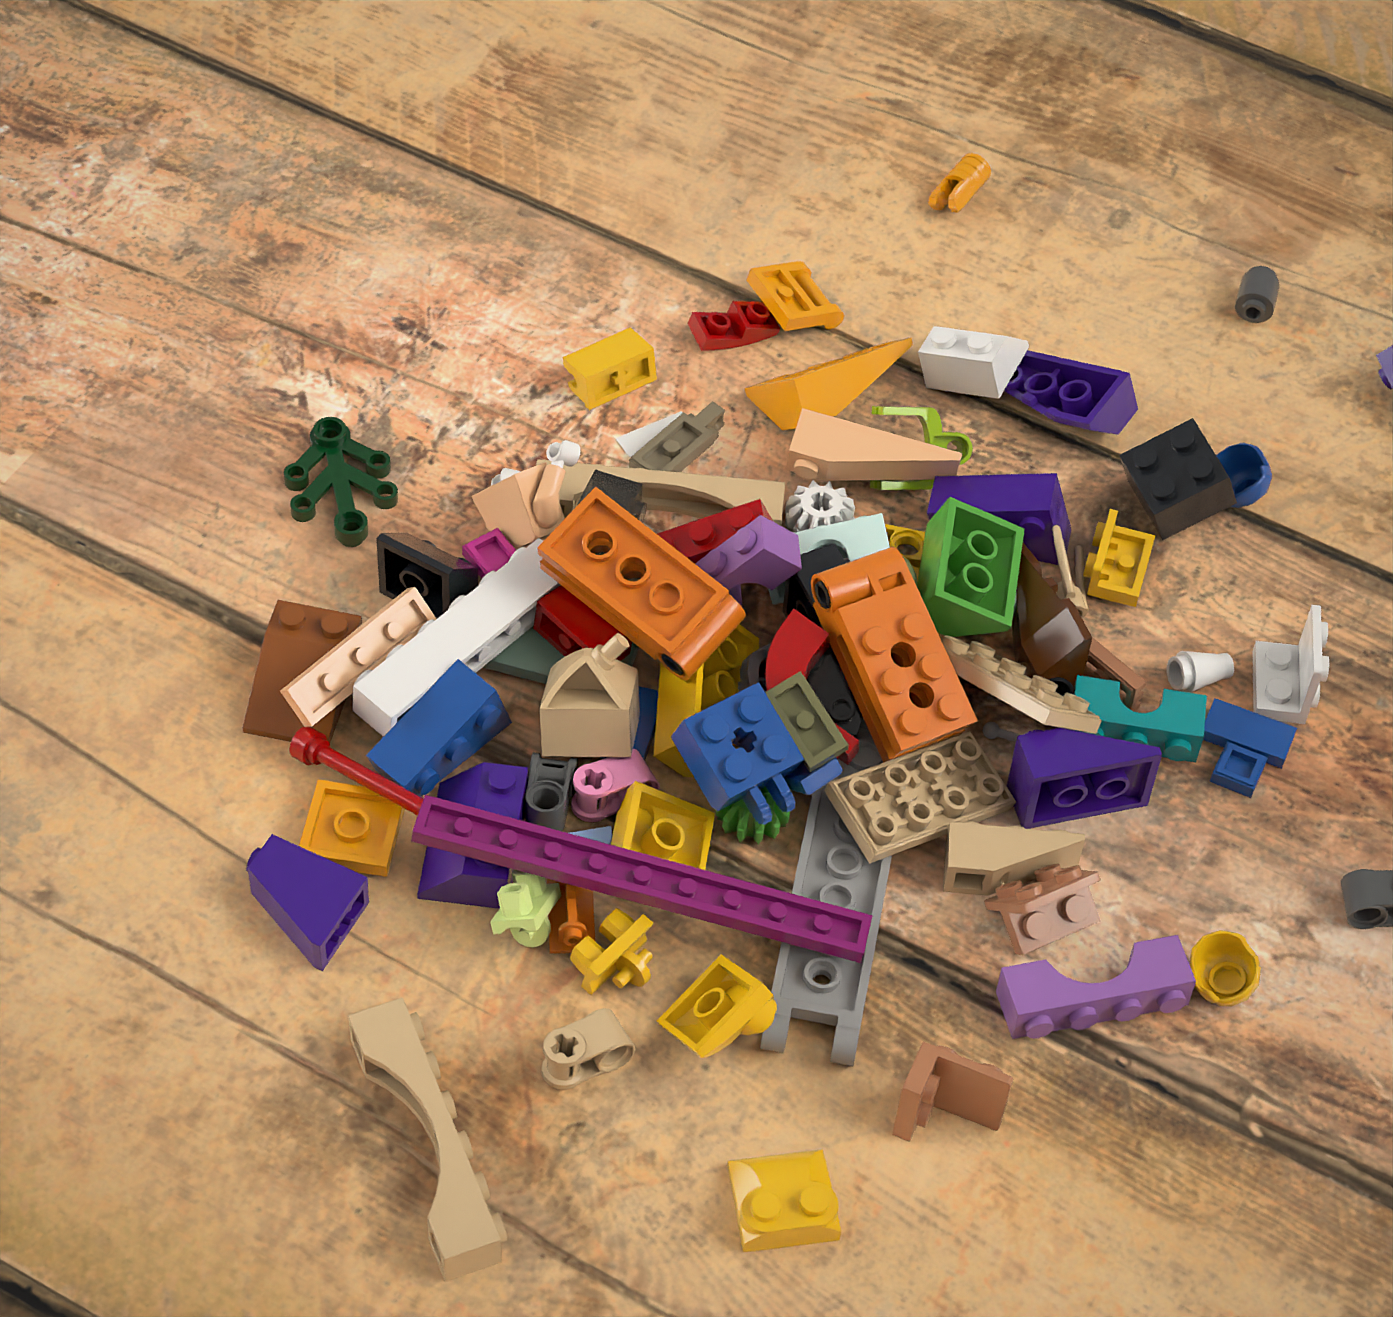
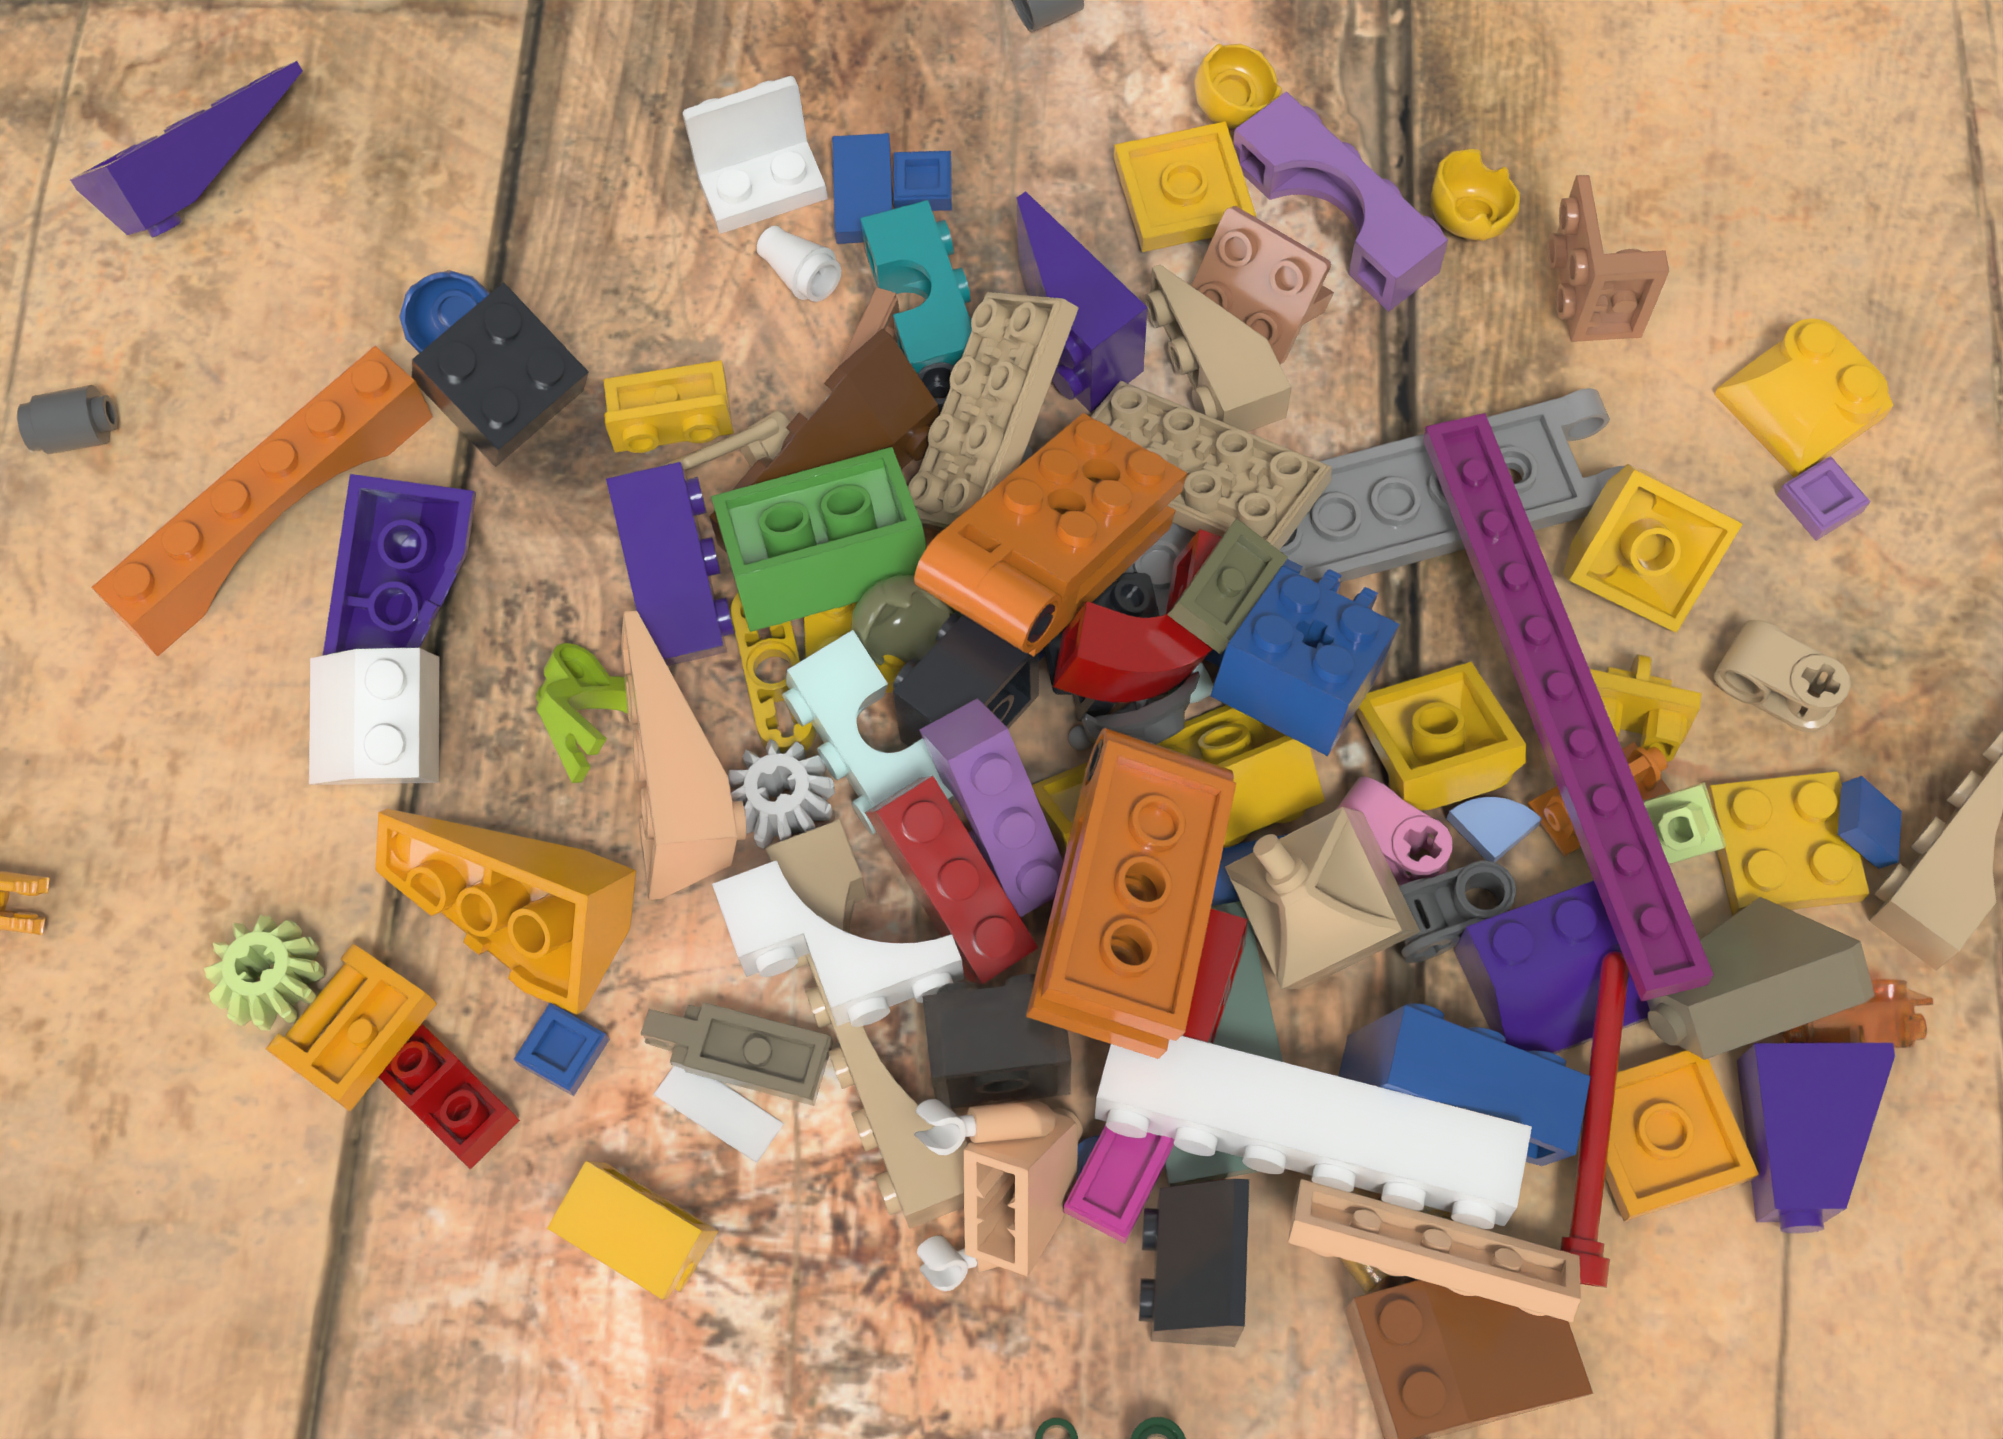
camera: 110 degrees left, 15 degrees up
none -> orange arch [91,346,433,657]
none -> yellowish green gear [204,914,325,1031]
none -> blue tile [513,1003,610,1096]
none -> white arch [712,860,964,1027]
none -> yellow plate [1114,121,1256,252]
none -> yellow hair [1430,149,1520,241]
none -> dark tan slope [1647,897,1875,1060]
none -> yellow plate [1707,771,1870,916]
none -> medium lavender tile [1777,456,1871,541]
none -> clear orange hinge [1783,979,1933,1048]
none -> blue tile [1838,776,1902,869]

